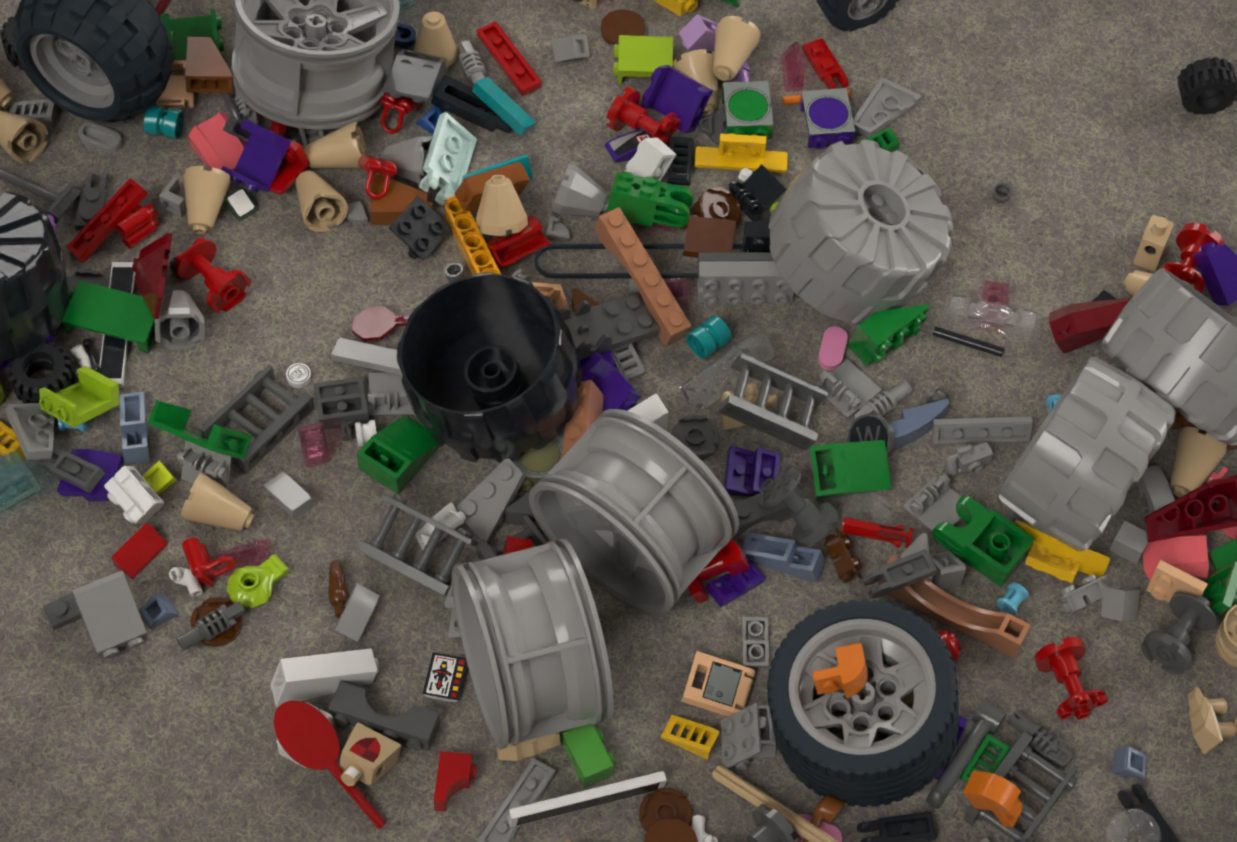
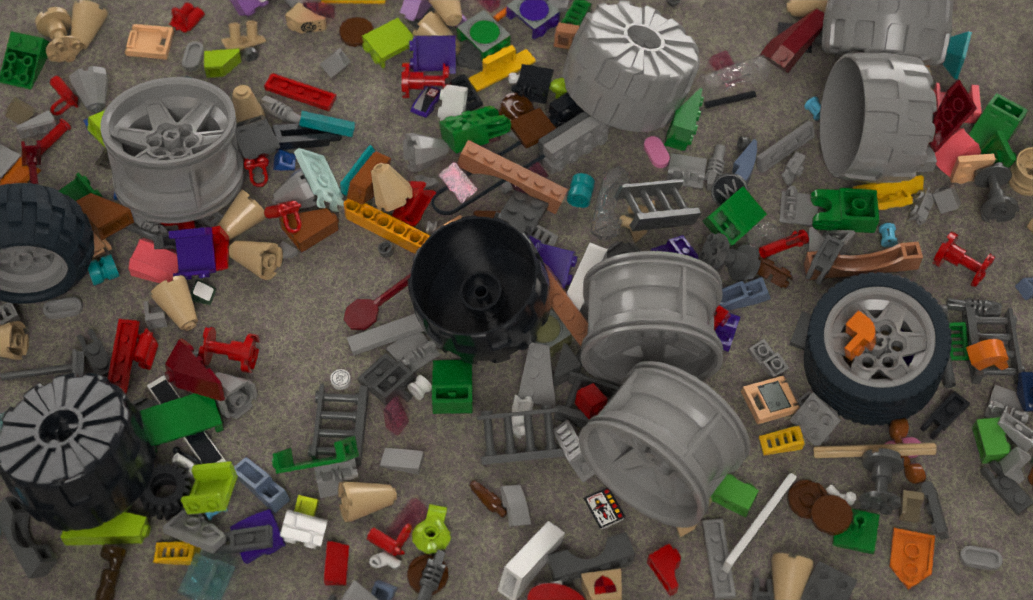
camera: 35 degrees left, 0 degrees up
black hinge [389,196,452,261] -> none
none -> clear pink slope [438,161,478,204]

